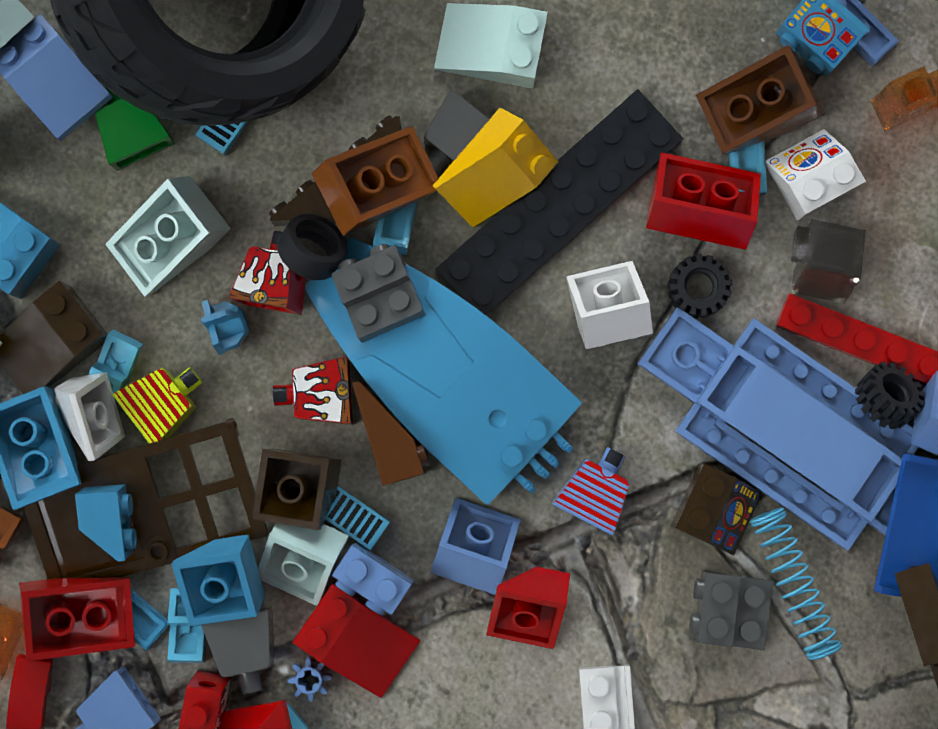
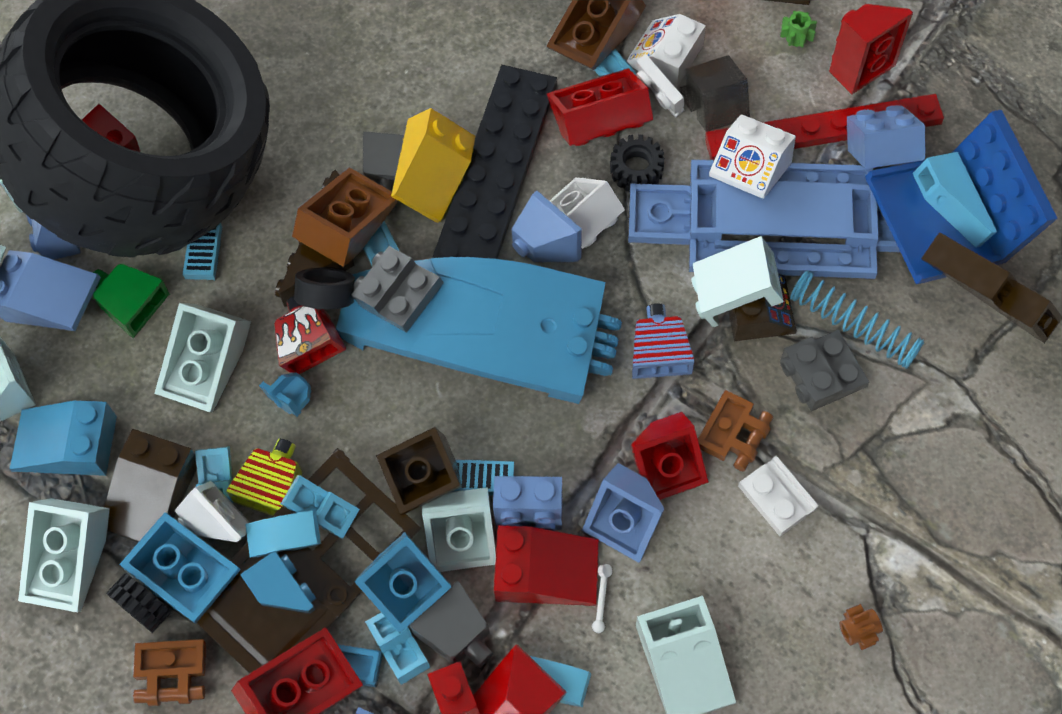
camera: 30 degrees left, 20 degrees down
torso [273,357,353,424] -> none
medium blue gear [288,656,333,702] -> none
reddish brown slope [352,381,430,486] -> none
medium blue slope [430,497,521,595] -> none
light aqua slope [434,3,548,89] -> none
black tyre [855,362,925,429] -> none
none -> medium azure slope [245,510,321,557]
none -> medium azure slope [280,475,360,539]
none -> medium blue slope [512,191,582,262]
none -> medium blue slope [582,463,664,563]
none -> white hinge [592,564,612,633]
none -> white plate [636,54,685,118]
none -> light aqua panel [691,236,784,327]
none -> dark orange plate [698,390,773,472]
none -> white slope [709,114,796,199]

